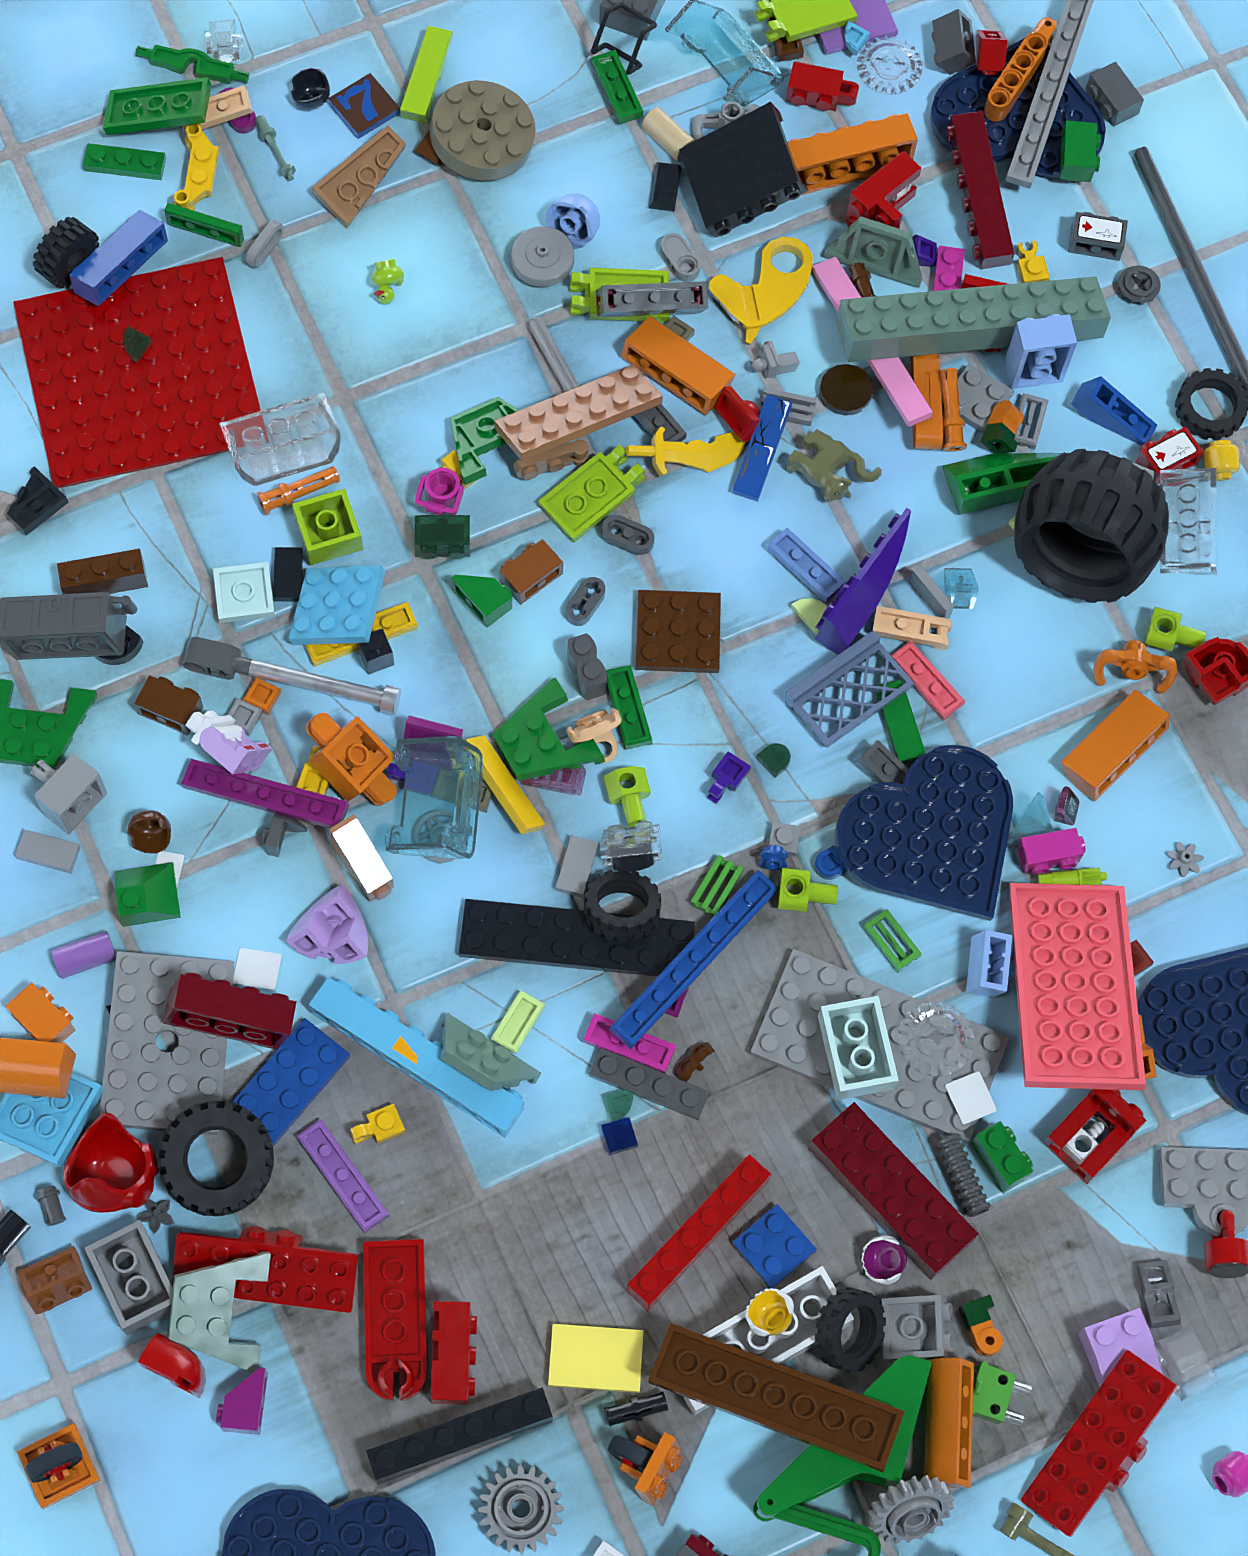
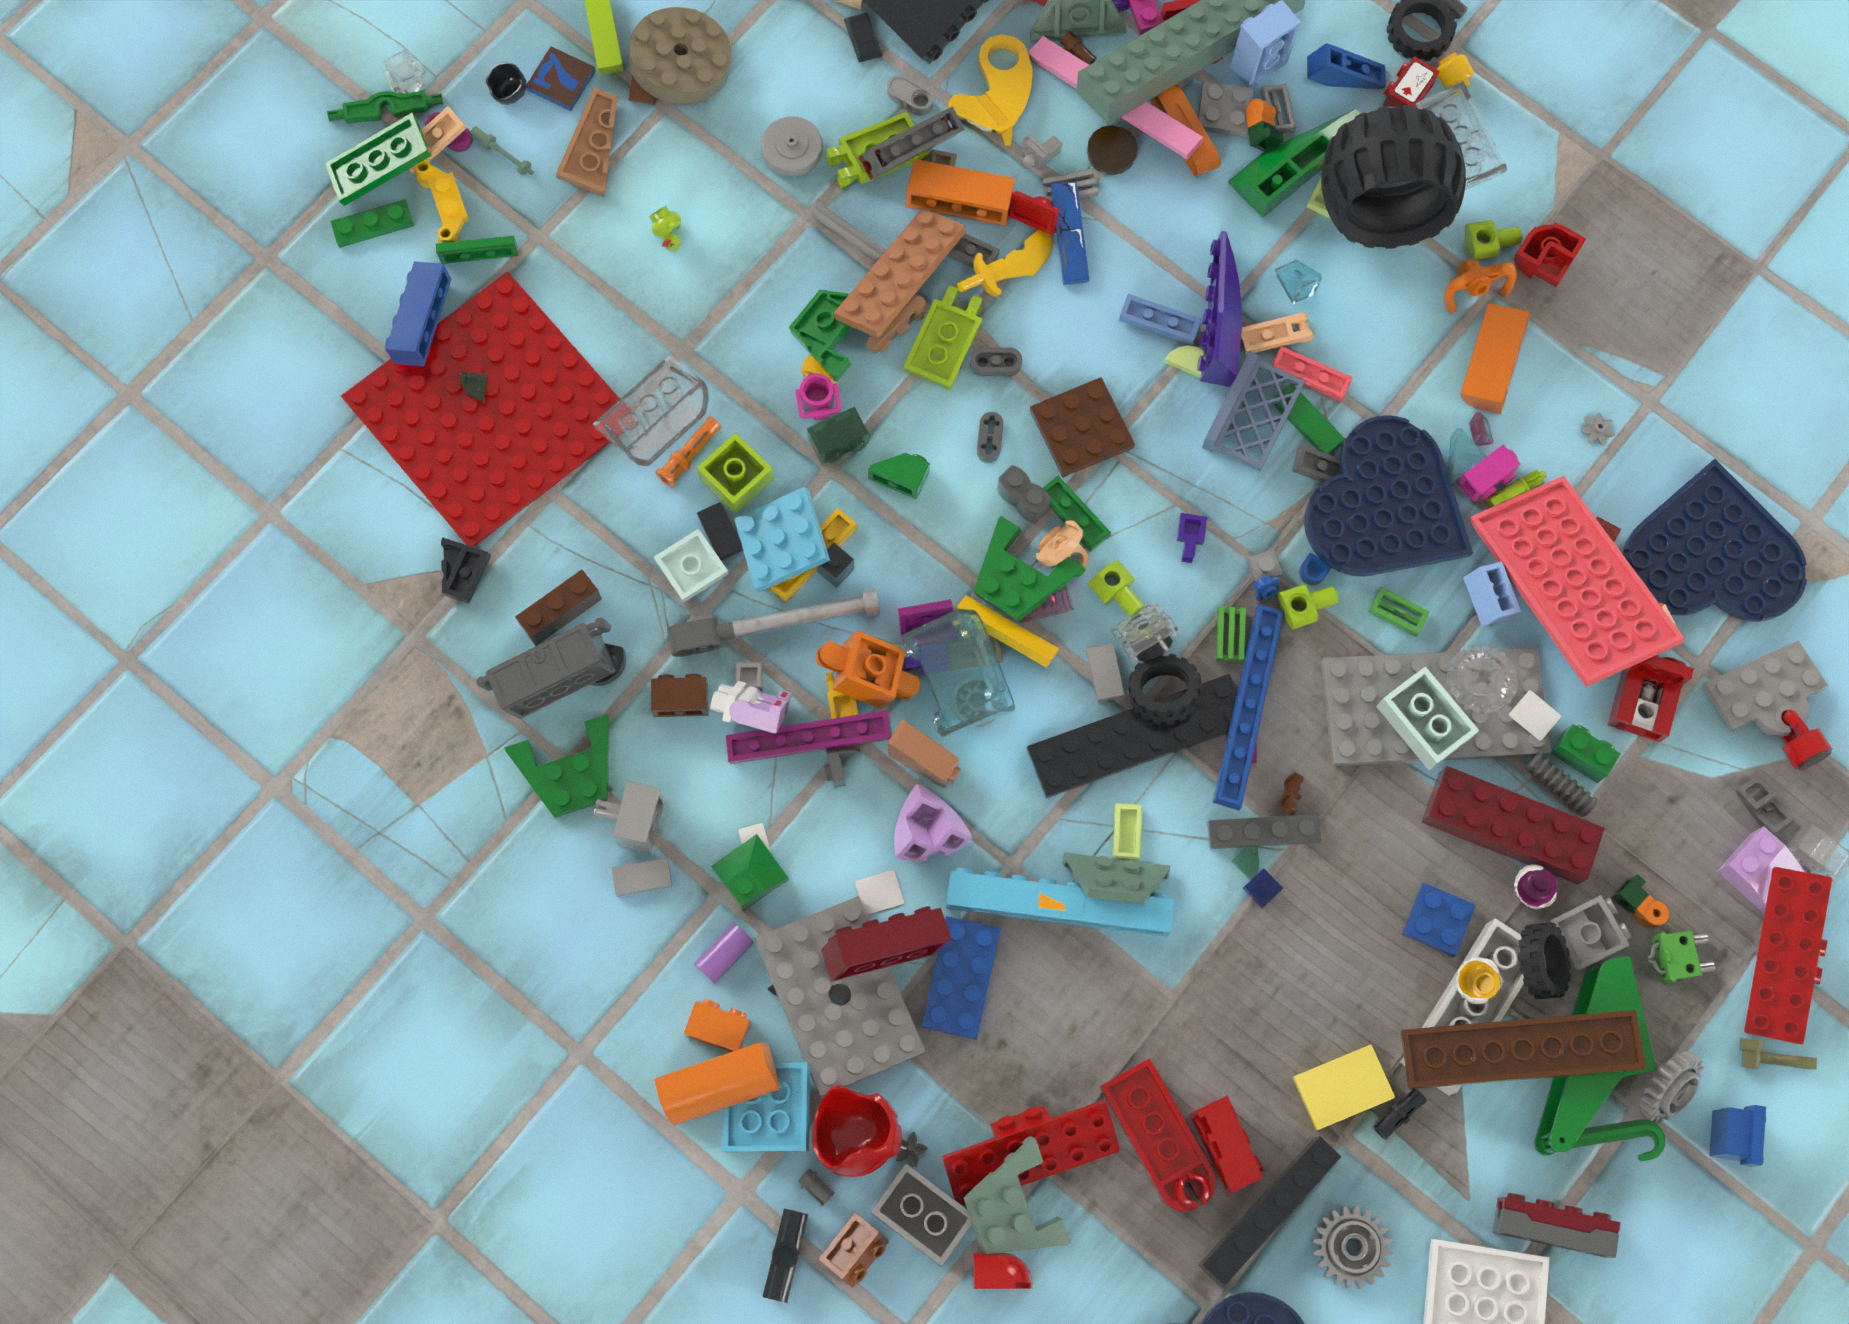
camera: 25 degrees left, 5 degrees up
black tyre [33,217,99,288] -> none
reddish brown hair [127,810,172,854] -> none
black tyre [157,1100,274,1217] -> none
magenta slope [216,1368,268,1435] -> none
orange tile [243,677,282,715] -> none
light grey tile [246,220,283,268] -> none
medium lavender tile [296,1119,389,1233] -> none
yellow plate [350,1103,405,1144] -> none
dark orange brick [499,539,563,605] -> none
light blue cylinder [546,193,600,248] -> none
dark pink plate [583,1013,676,1073] -> none
orange plate [607,1432,683,1506] -> none
red brick [626,1154,771,1311] -> none
clear green tile [756,743,791,778] -> none
olive animal [786,429,882,502] -> none
light grey tile [909,565,954,619] -> none
orange brick [923,1358,974,1488] -> none
orange pin [940,368,967,452] -> none

